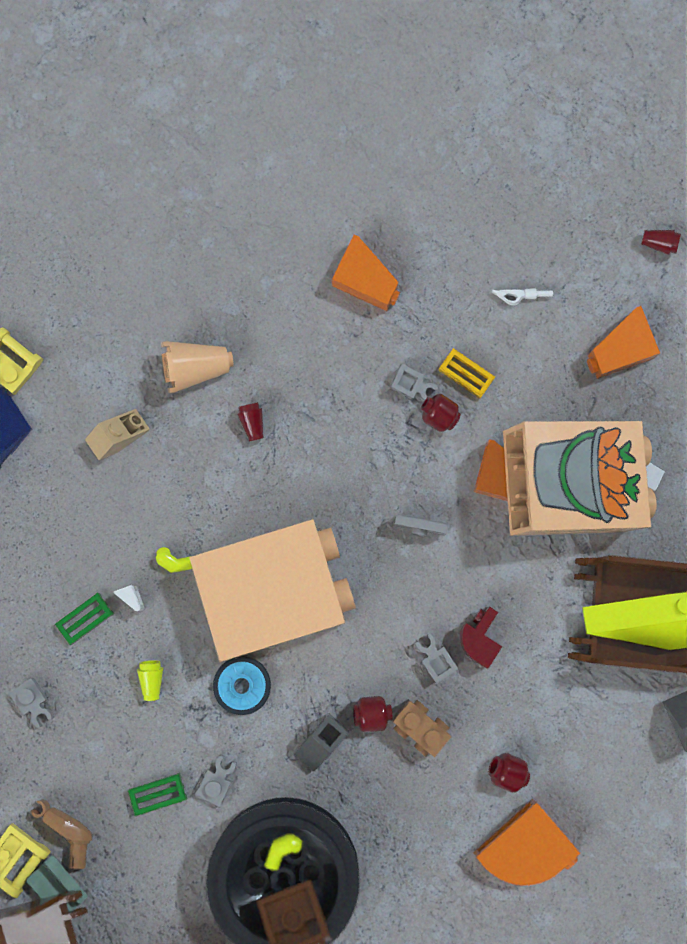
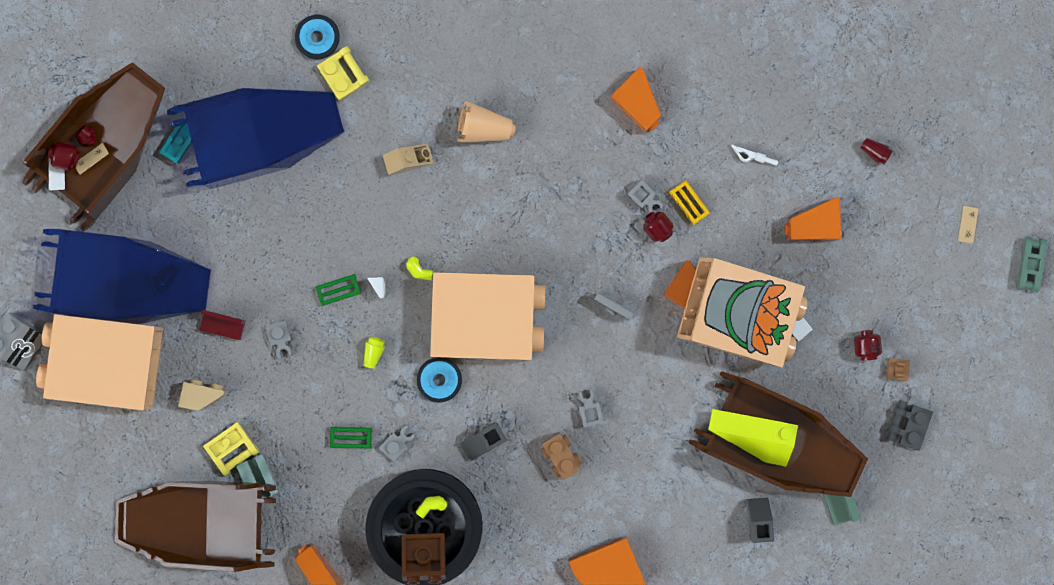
camera: 20 degrees right, 5 degrees up
medium nougat arm [31,799,92,869] -> none
dark red cone [237,402,264,441] -> none
dark red head [353,696,393,732] -> none
dark red brick [460,606,503,669] -> none
dark red head [488,753,530,793] -> none

